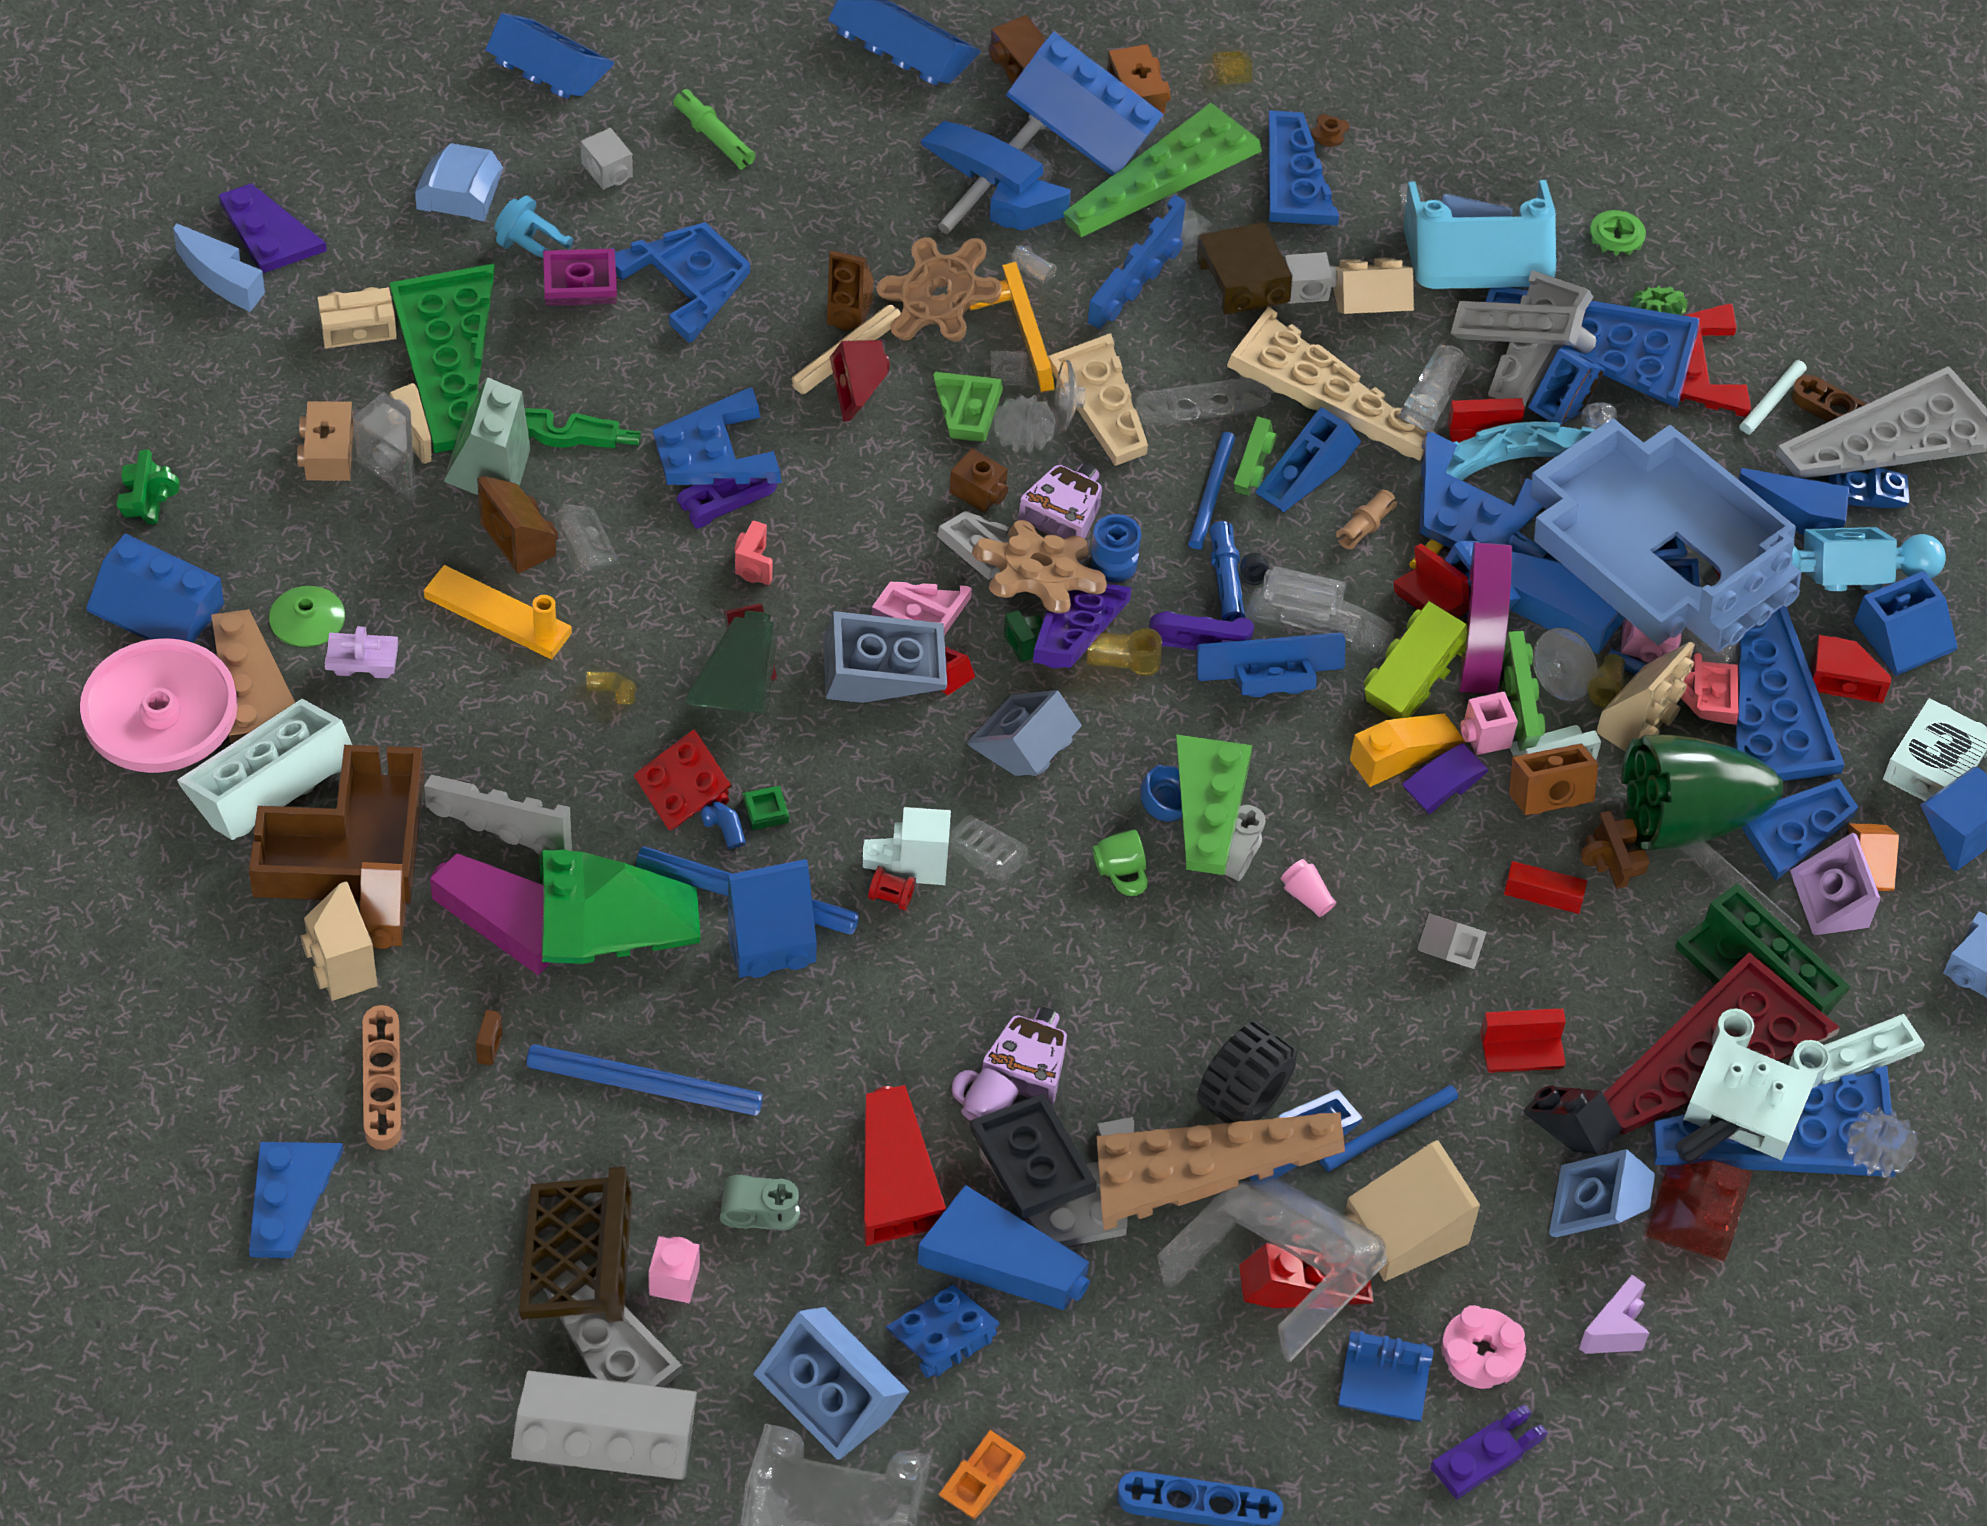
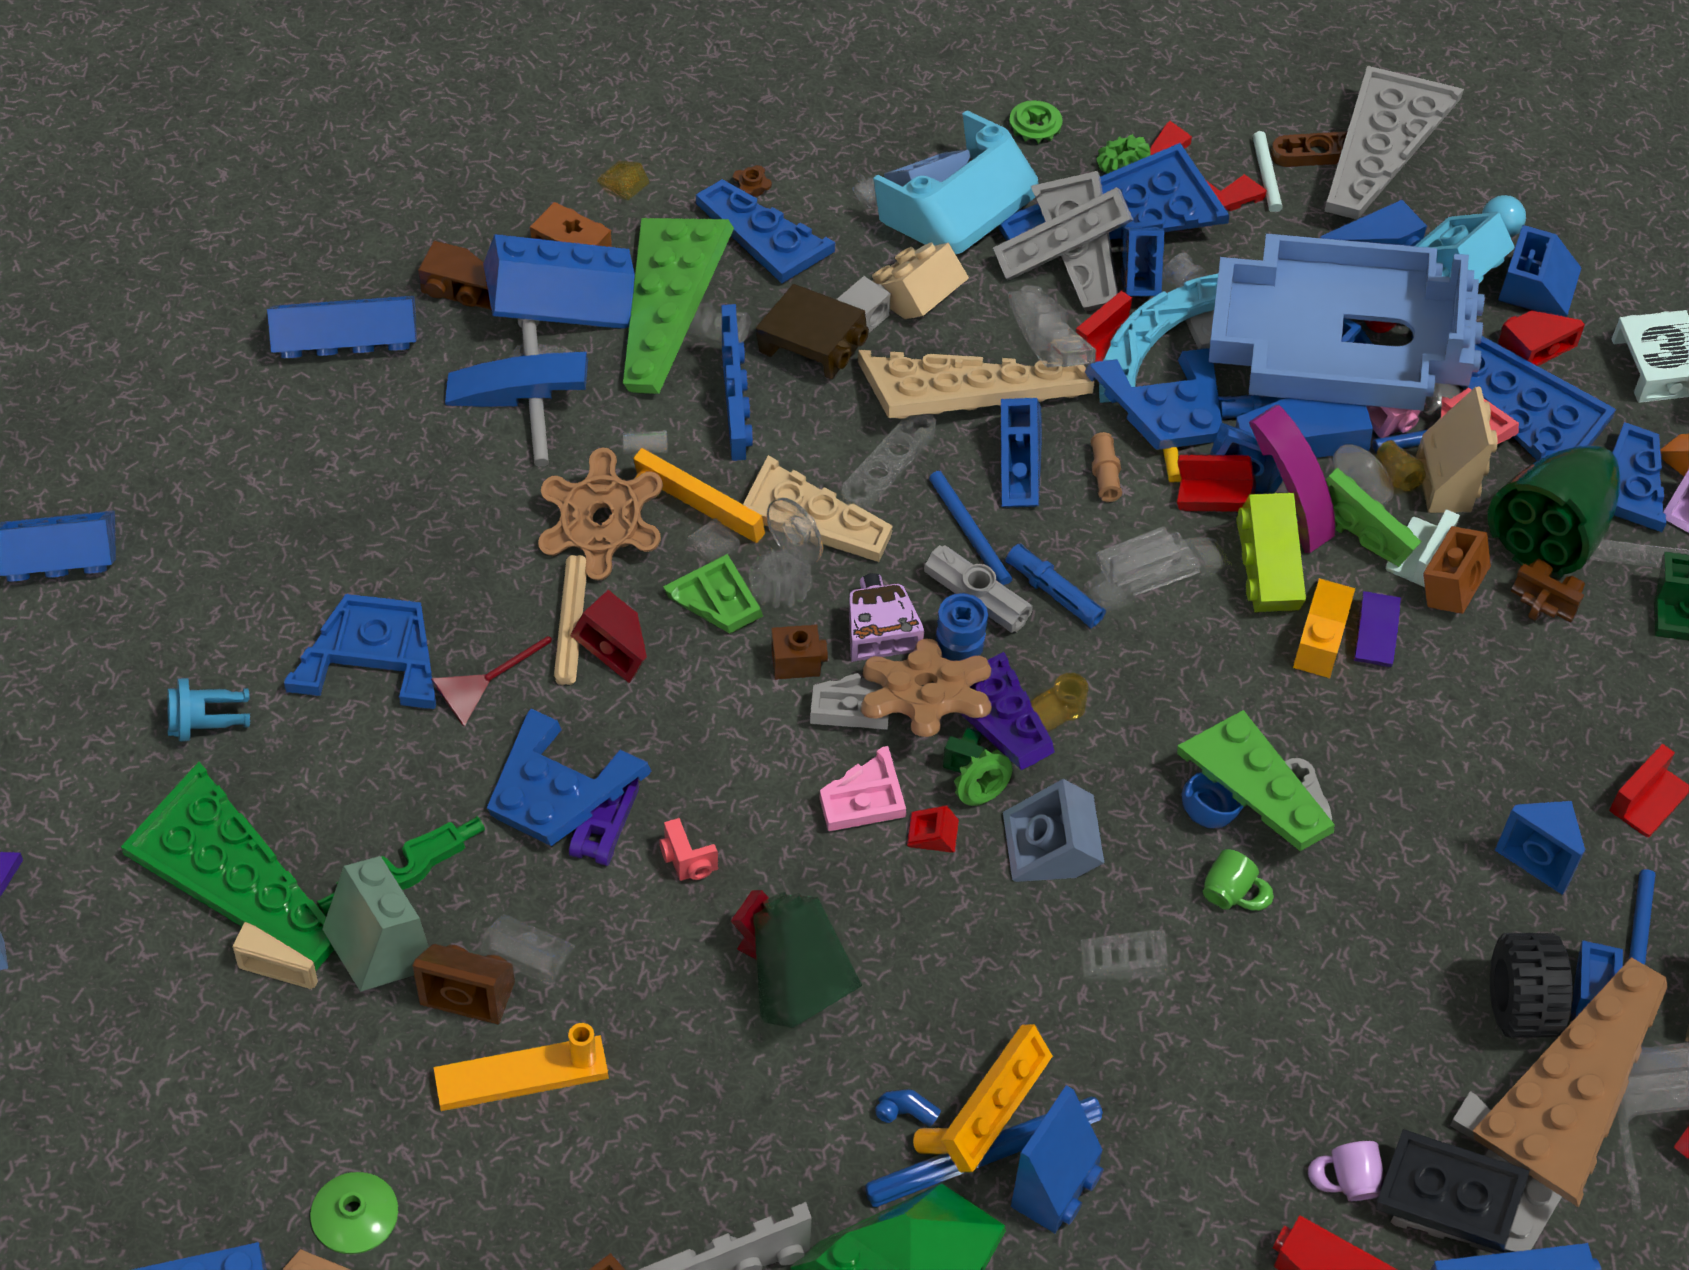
camera: 40 degrees left, 0 degrees up
green hips [117,449,180,524] -> none
medium nougat brick [297,401,354,481] -> none
tan brick [317,287,397,348] -> none
lavender hips [325,626,398,678] -> none
clear slope [353,392,416,500] -> none
medium blue slope [415,143,503,221] -> none
magenta slope [543,249,617,306] -> none
light grey brick [581,128,633,190] -> none
clear yellow arm [586,672,637,705] -> none
red hinge [634,729,732,831] -> none
bright green pin [673,89,755,170] -> none
green tile [742,786,789,830] -> none
sand blue slope [823,611,947,703] -> none
reddish brown slope [827,250,874,330] -> none
light aqua hinge [862,807,951,885] -> none
red bush [868,866,916,911] -> none
lavender torso [982,1007,1067,1106] -> none
blue slope [989,179,1071,231] -> none
dark purple plate [1147,611,1254,650] -> none
blue bracket [1197,633,1346,697] -> none
bright green wing [1234,416,1277,496] -> none
black hinge [1240,552,1270,585] -> none
bright pink cone [1281,859,1337,918] -> none
light grey panel [1418,913,1487,969] -> none
bright pink brick [1461,692,1518,755] -> none
red slope [1504,861,1587,914] -> none
blue slope [1829,467,1909,508] -> none
none -> piece [431,636,552,726]
none -> light orange piece [913,1024,1053,1172]
none -> light grey piece [924,545,1033,633]
none -> bright green gear [954,749,1012,806]
none -> blue slope [1495,801,1585,895]

